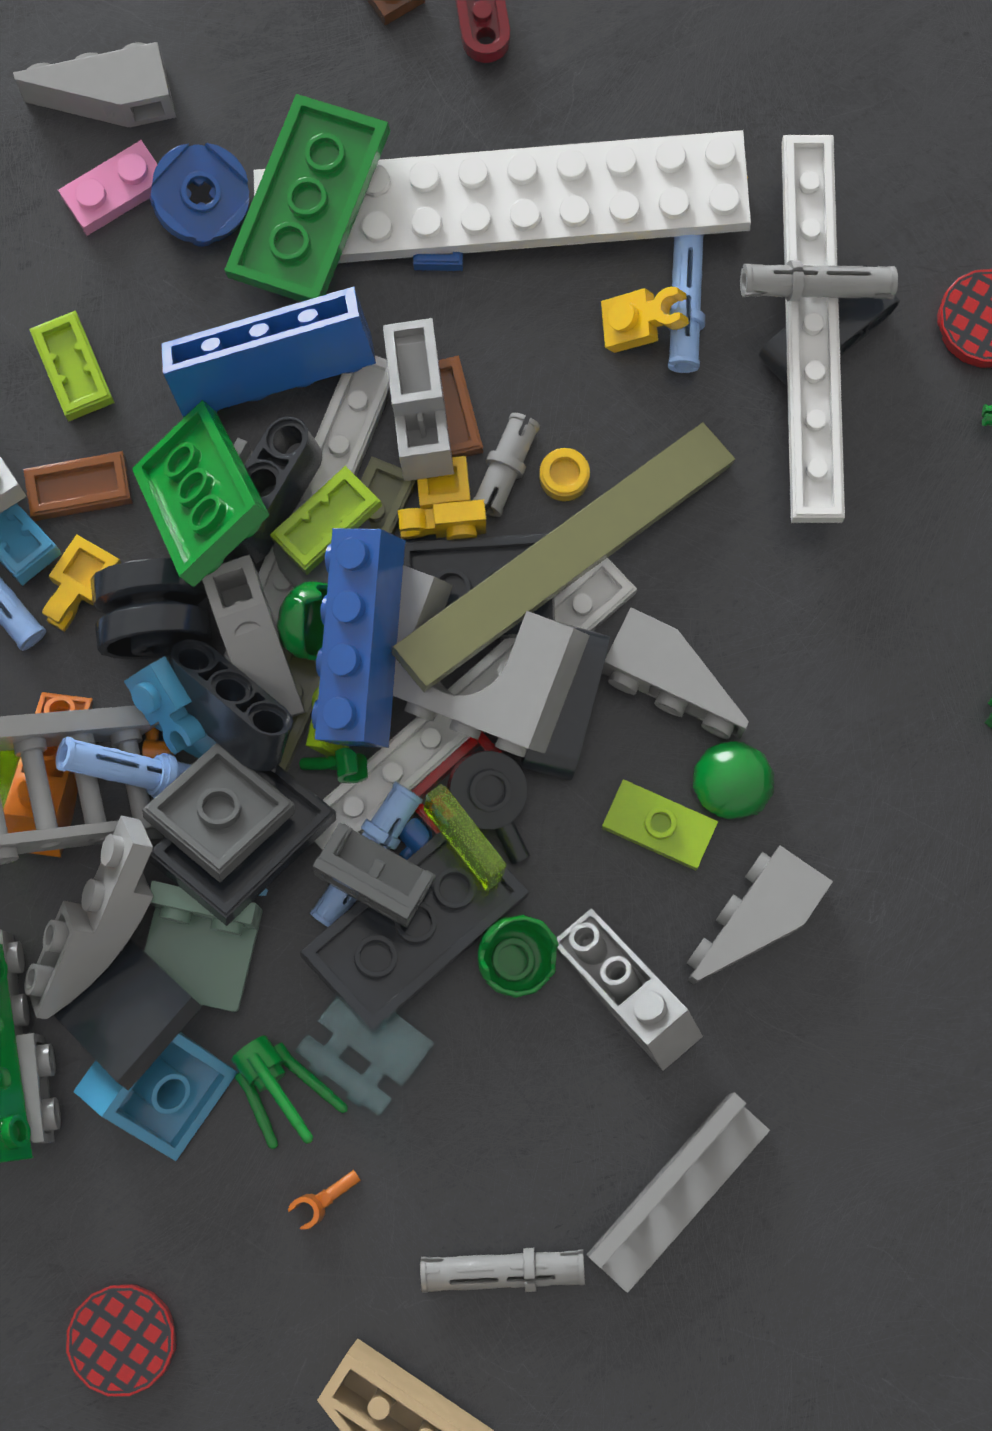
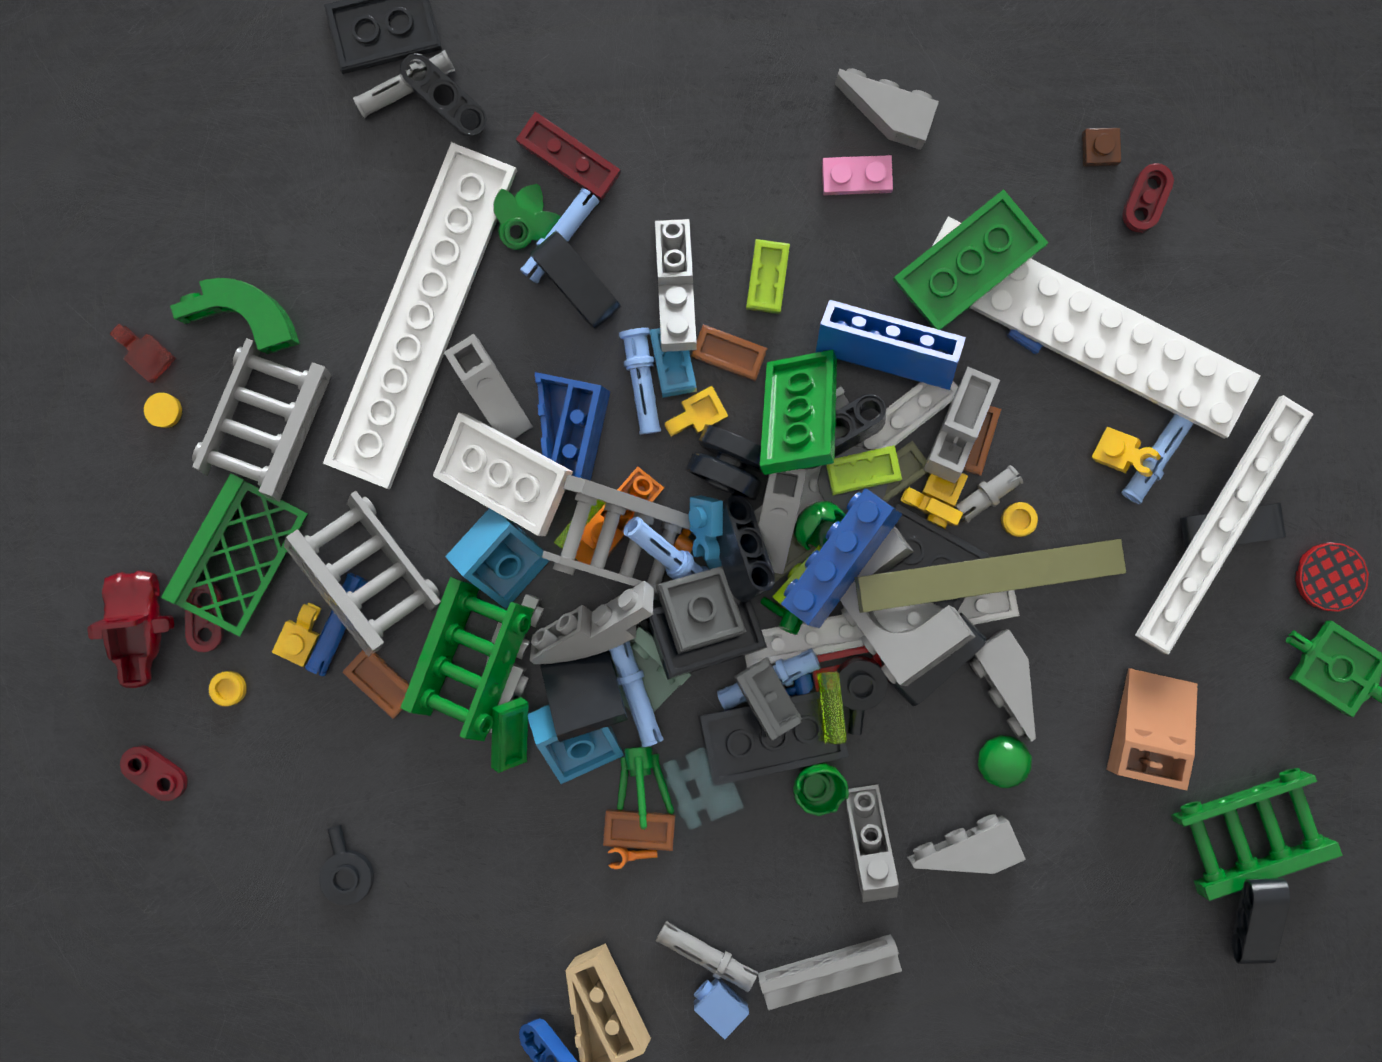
camera: 30 degrees right, 10 degrees up
tile [66,1284,176,1396] -> none
blue plate [150,143,249,247] -> none
lime plate [601,779,718,871] -> none
light grey pin [740,260,898,302] -> none
none -> green tile [491,697,529,773]
none -> dark orange tile [603,809,675,851]
none -> light blue pin [609,641,664,747]
none -> medium blue brick [694,978,749,1039]
none -> nougat slope [1107,668,1198,790]

